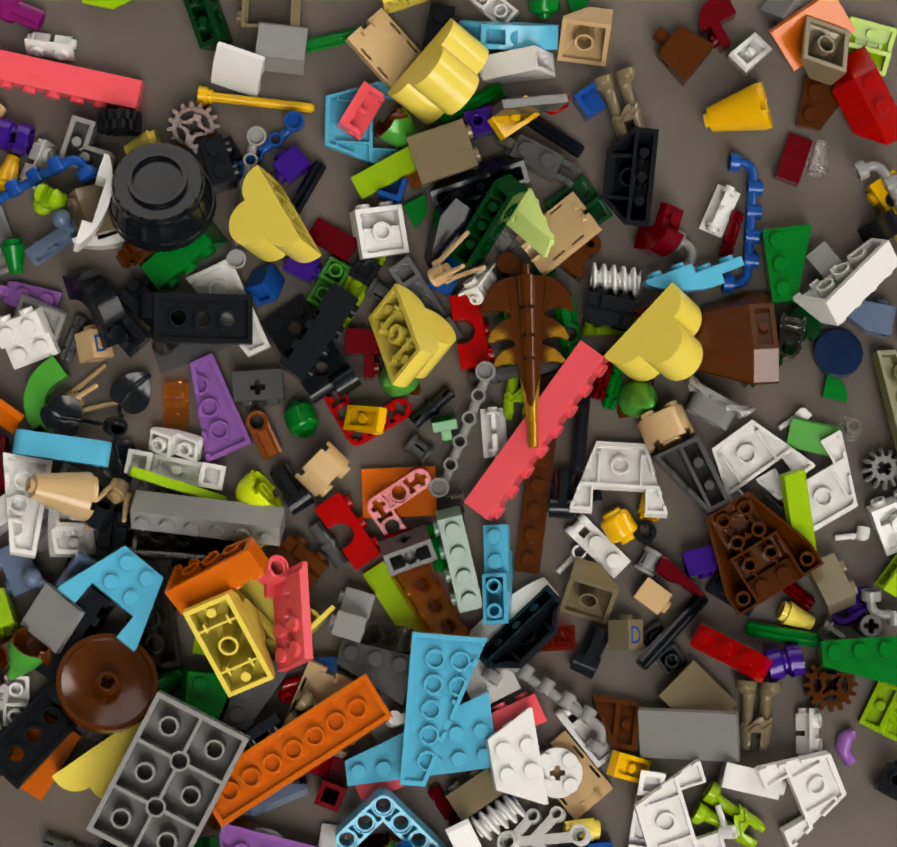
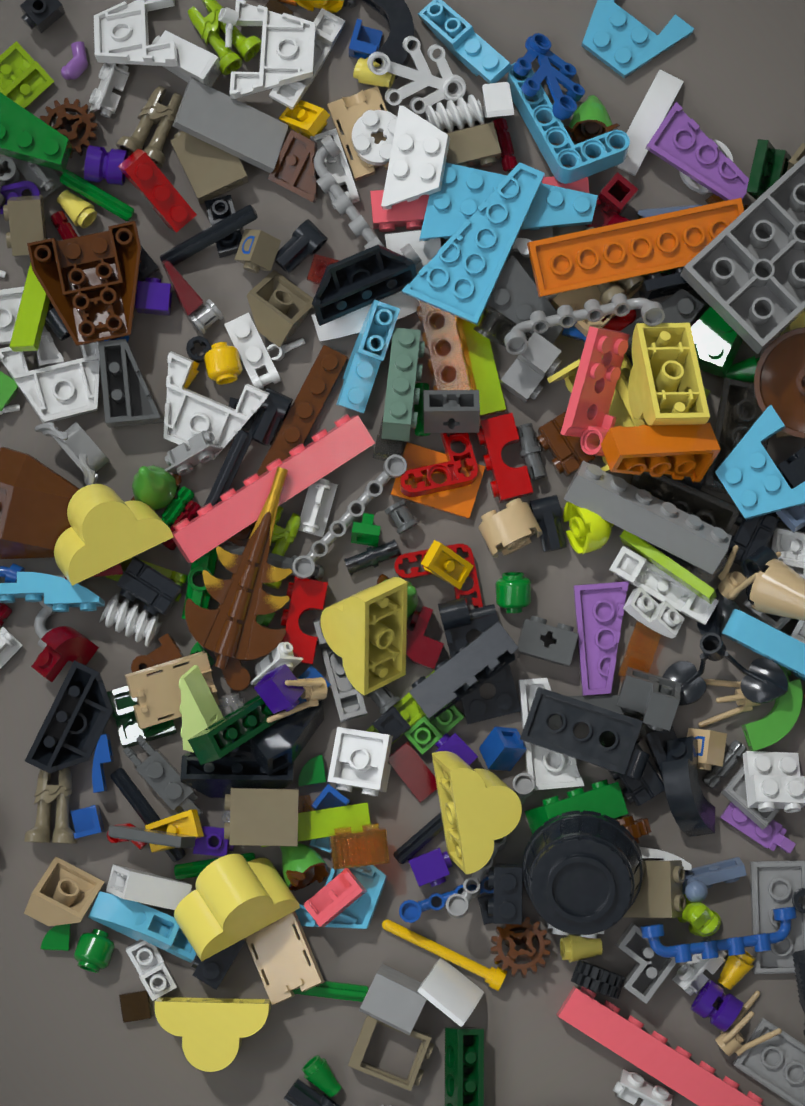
camera: 170 degrees left, 0 degrees up
green cone [0,238,25,274] -> none
white slope [73,153,113,252] -> none
dark orange piece [246,410,283,460] -> none
tan brick [632,577,673,615] -> none
tan brick [637,400,695,454] -> none
none -> blue slope [92,734,114,793]
none -> light grey hinge [165,431,223,476]
none -> dark purple brick [254,664,305,714]
none -> clear orange brick [328,823,390,870]
none -> light grey bar [504,293,665,355]
none -> dark grey brick [617,667,681,731]

